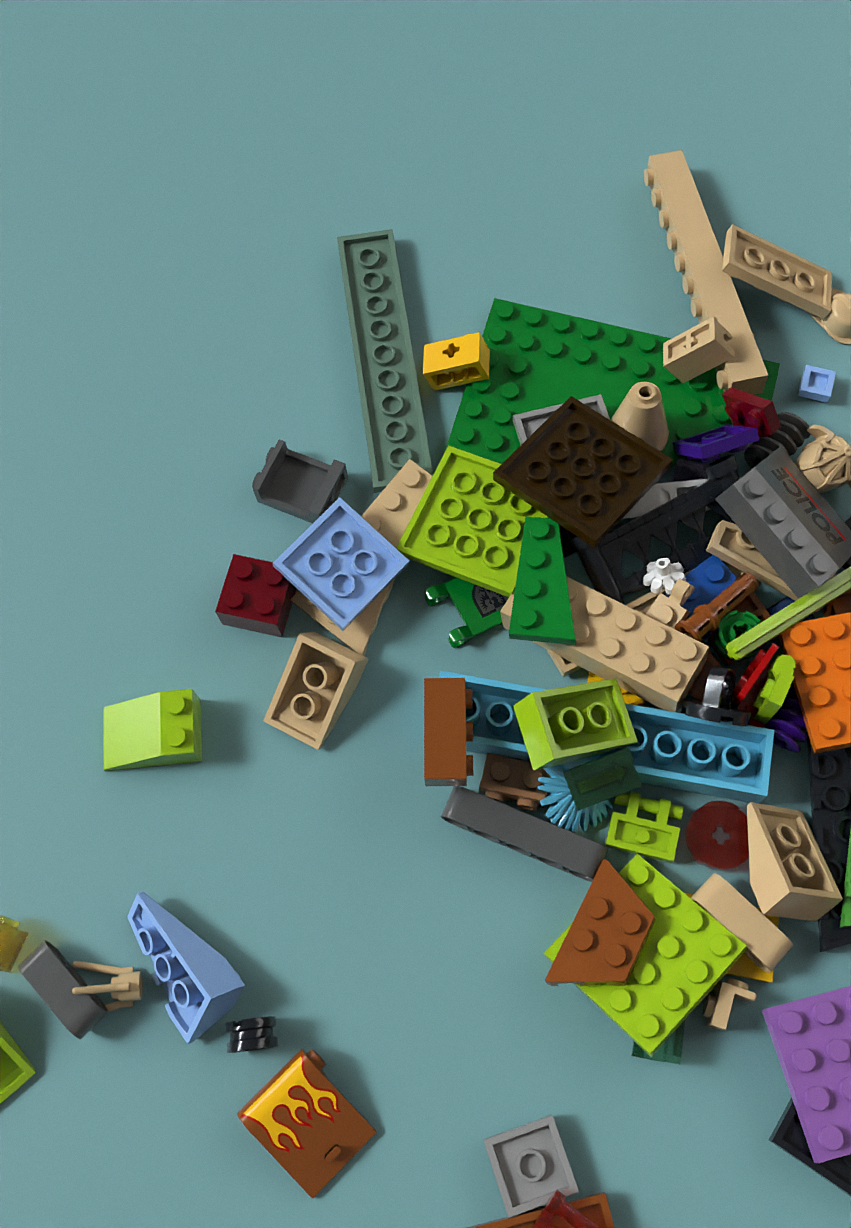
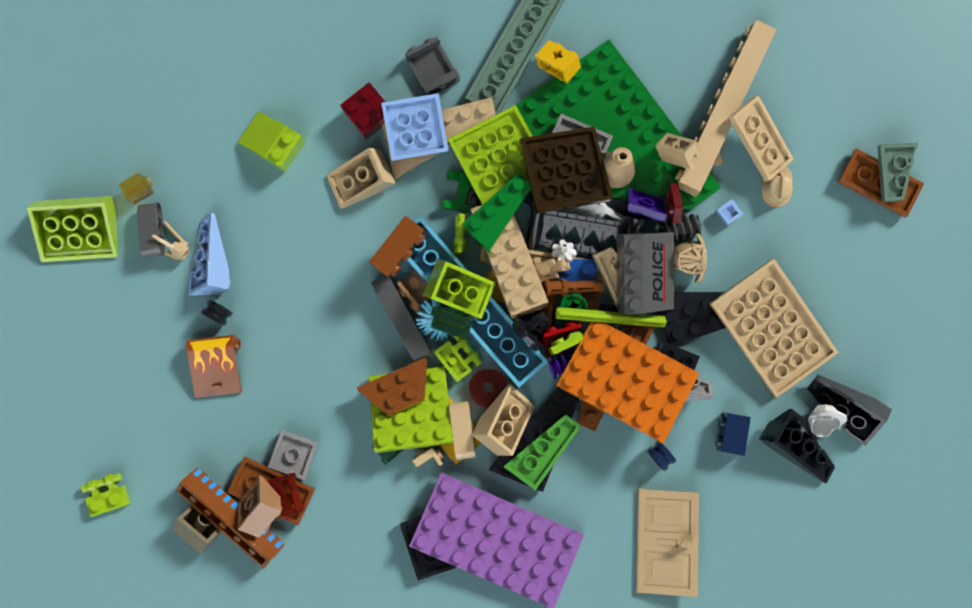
camera: 30 degrees right, 15 degrees up
none -> lime plate [454,213,467,257]

